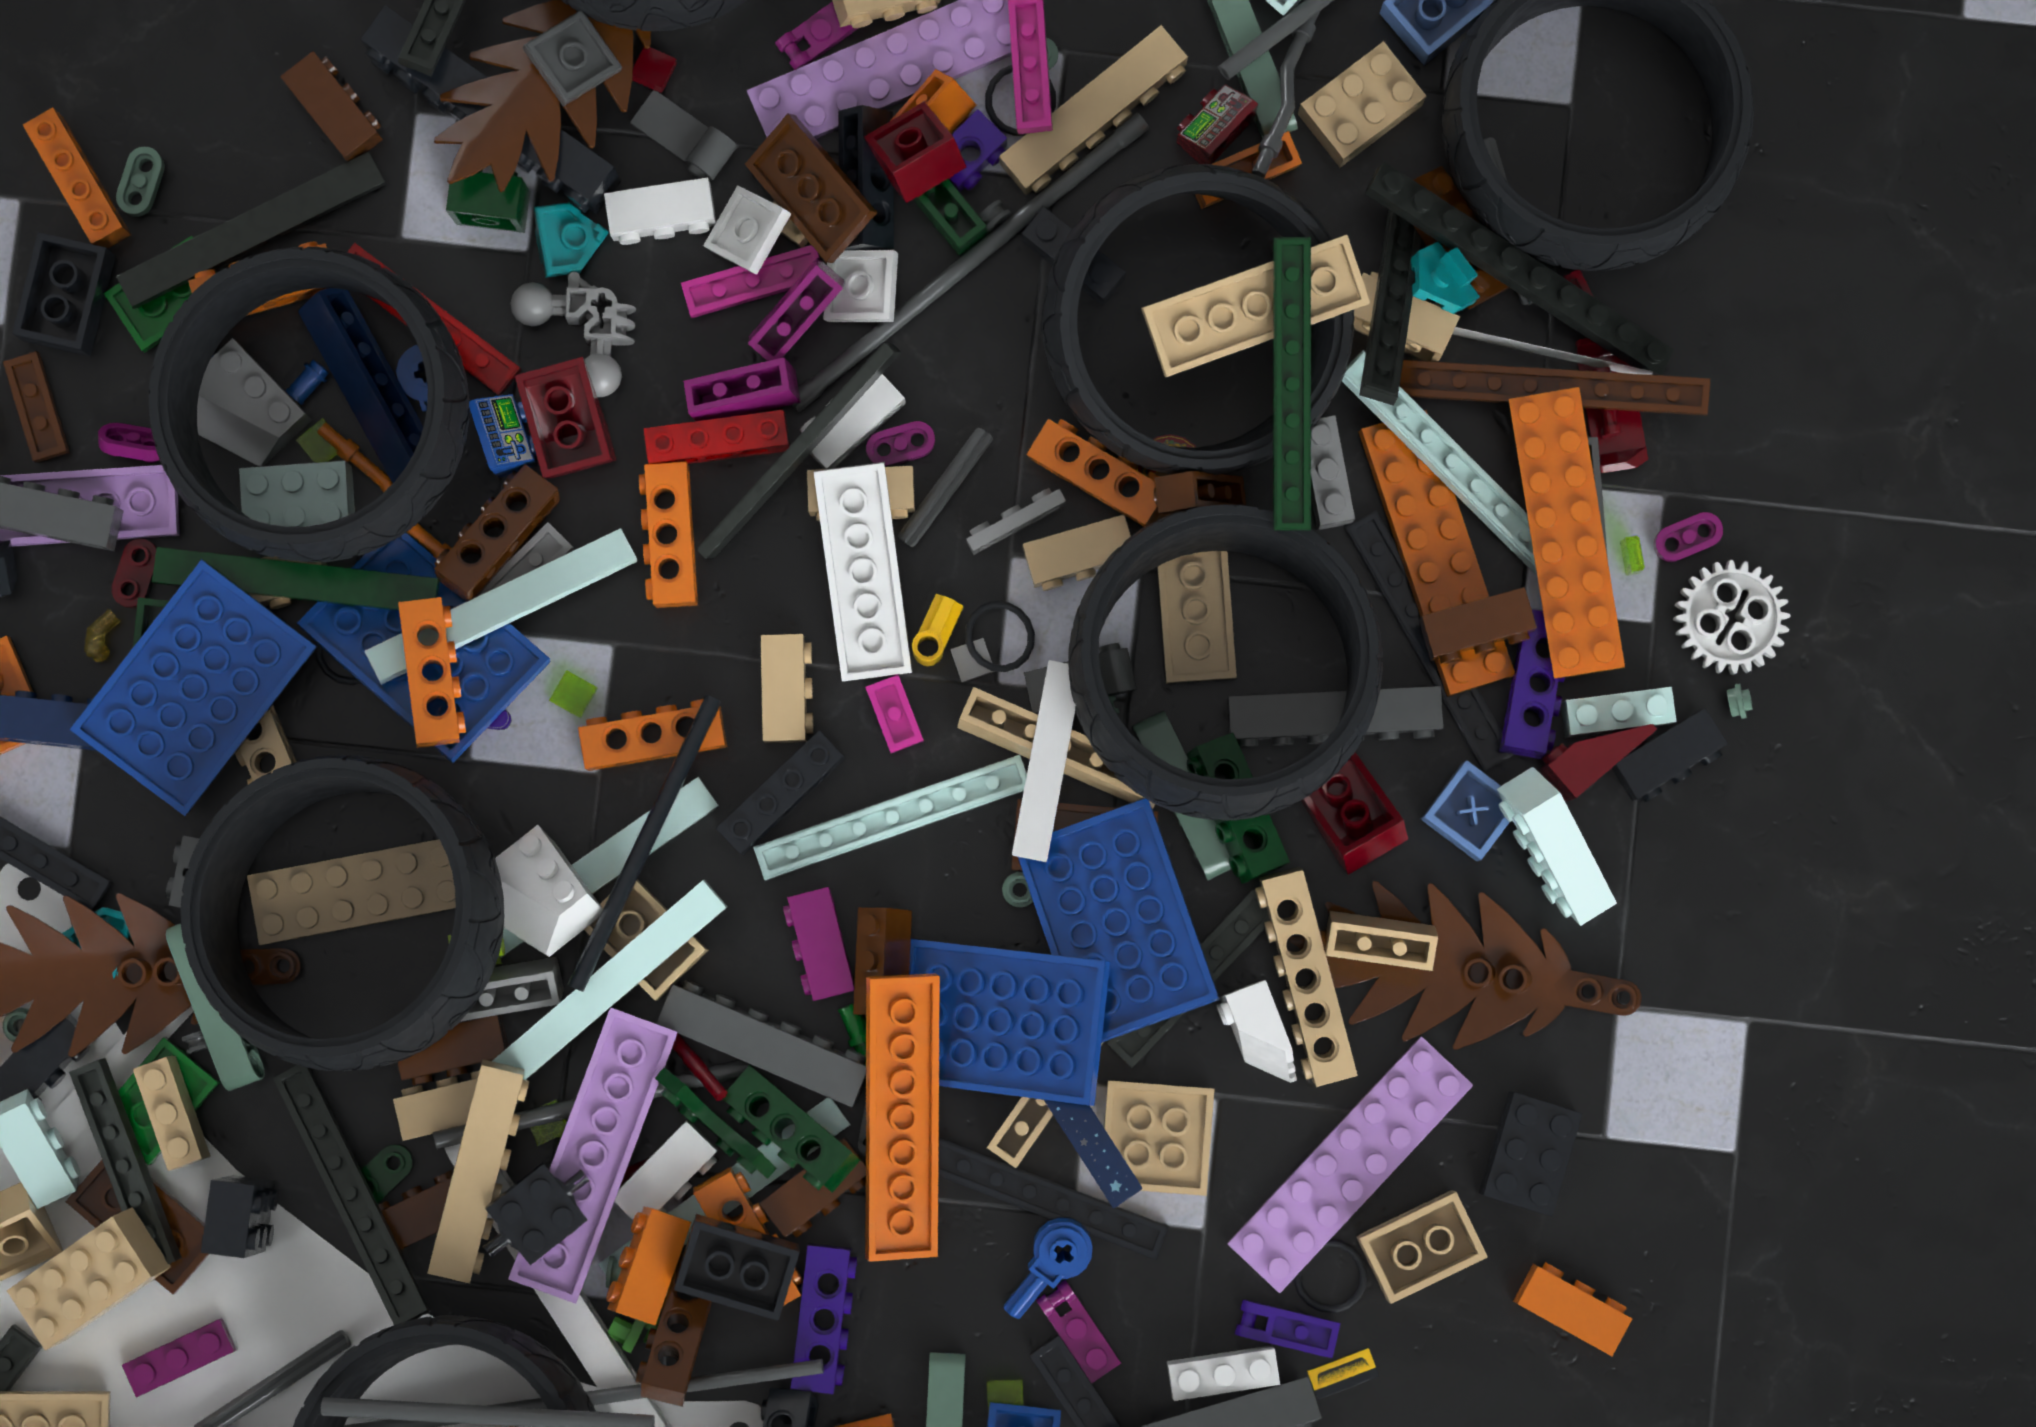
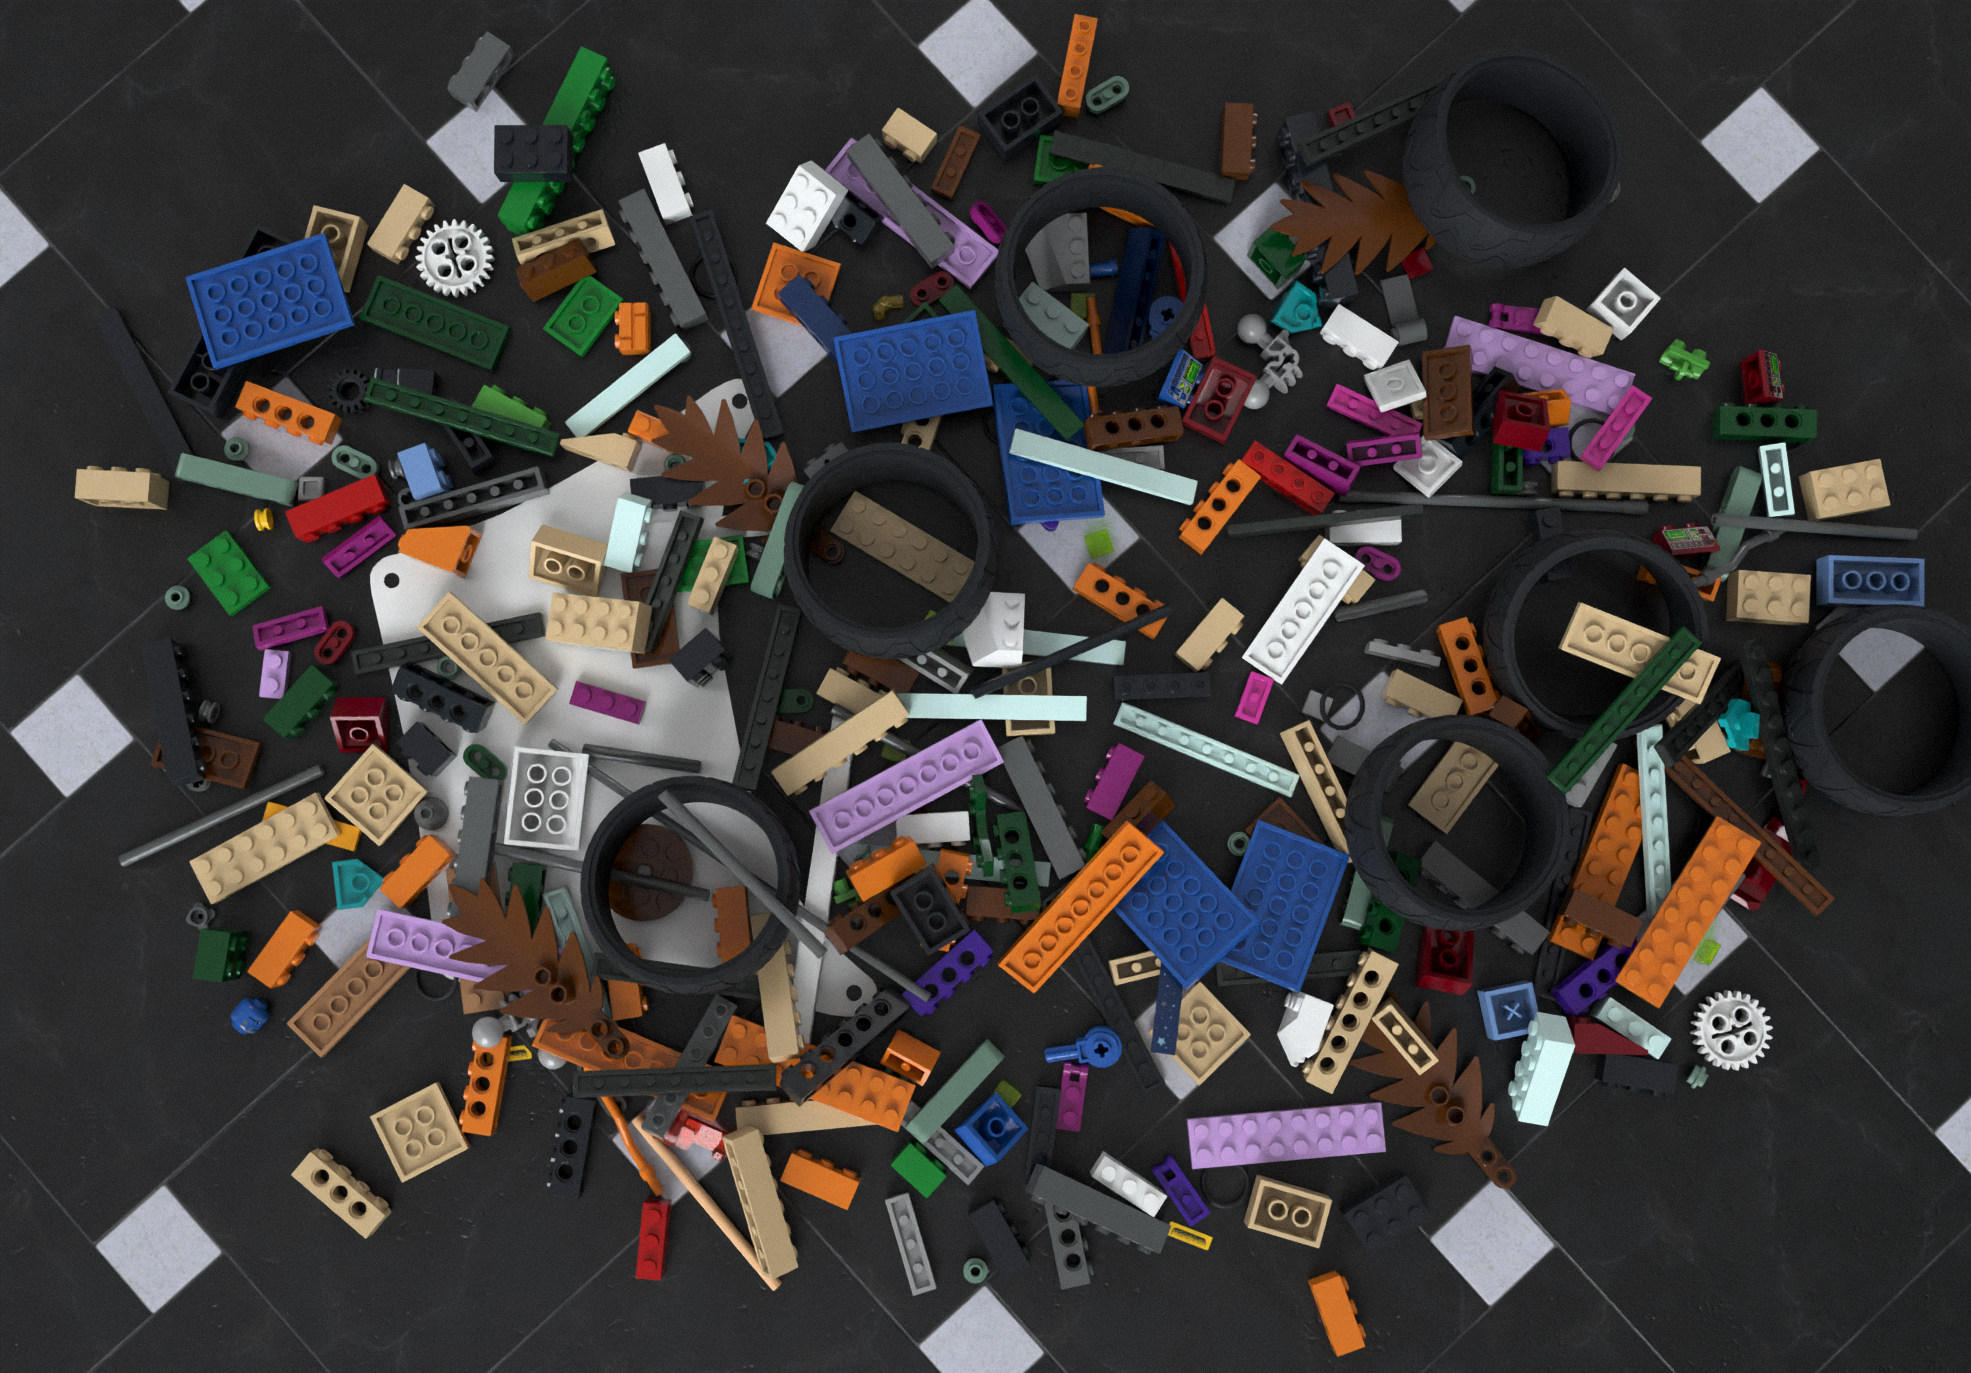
camera: 35 degrees right, 0 degrees up
orange brick [398,597,466,748] -> none
black plate [483,1162,590,1266] -> none
dark grey tile [523,10,622,107] -> none
dark red piece [672,1033,728,1101] -> none
yellow piece [912,594,964,666] -> none
white sticker [1012,660,1076,862] -> none
white sticker [1453,327,1653,375] -> none
magenta plate [1653,512,1723,562] -> none

